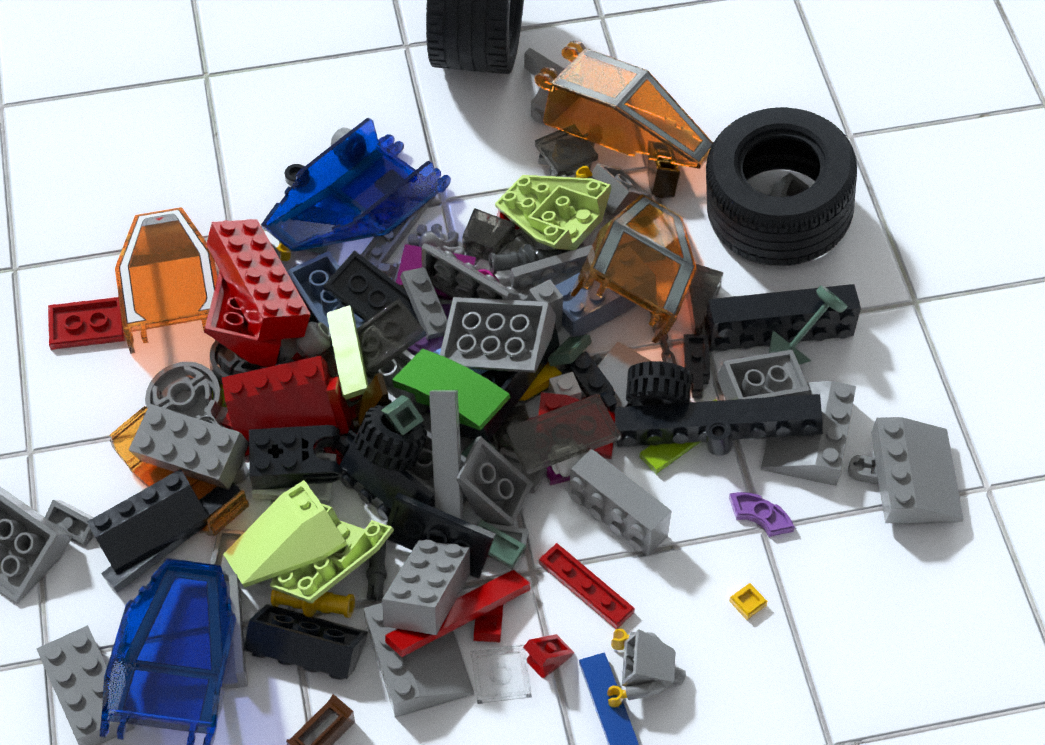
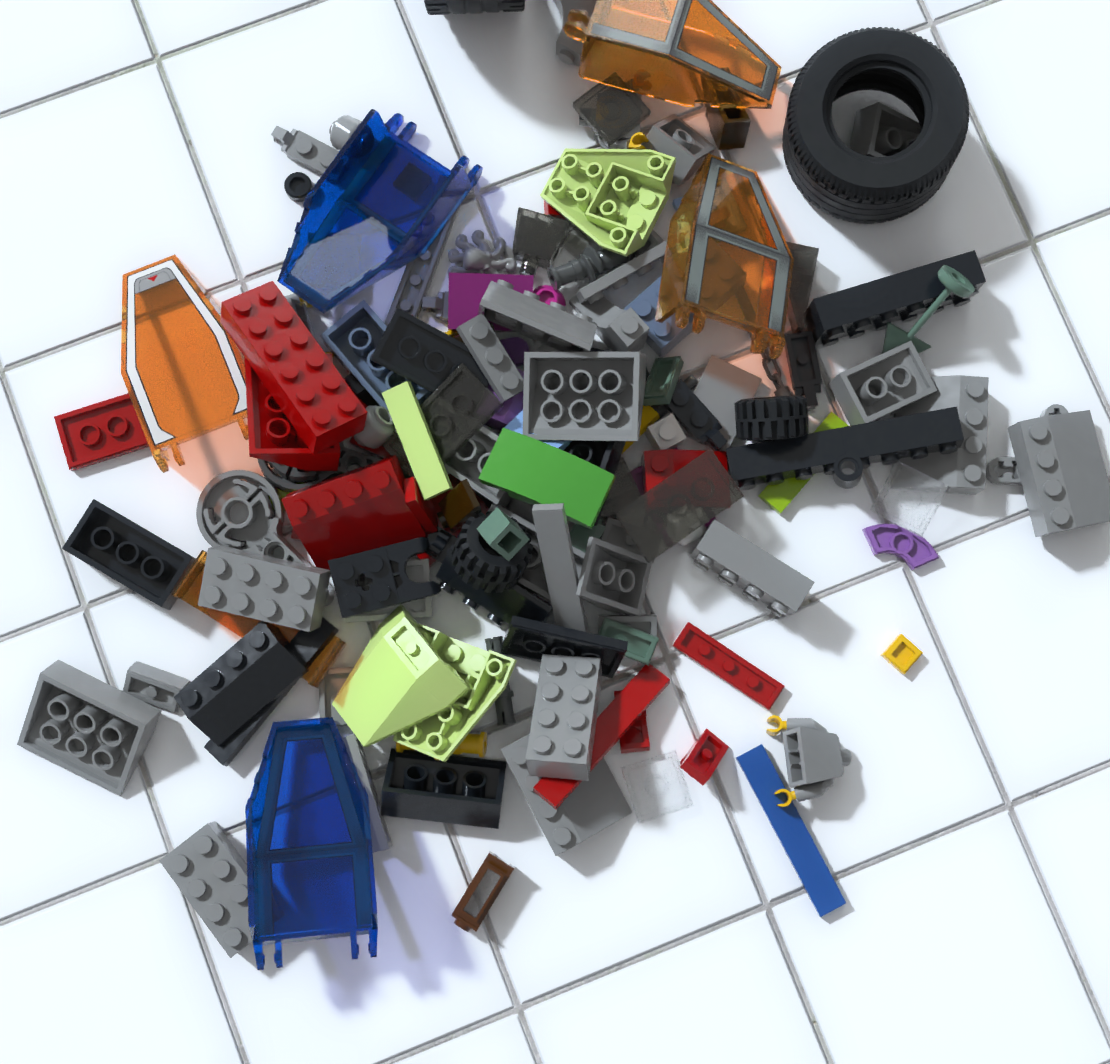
camera: 15 degrees left, 25 degrees up
none -> black brick [62,499,201,610]
none -> light grey hinge [271,125,348,182]
none -> clear tile [870,461,950,537]

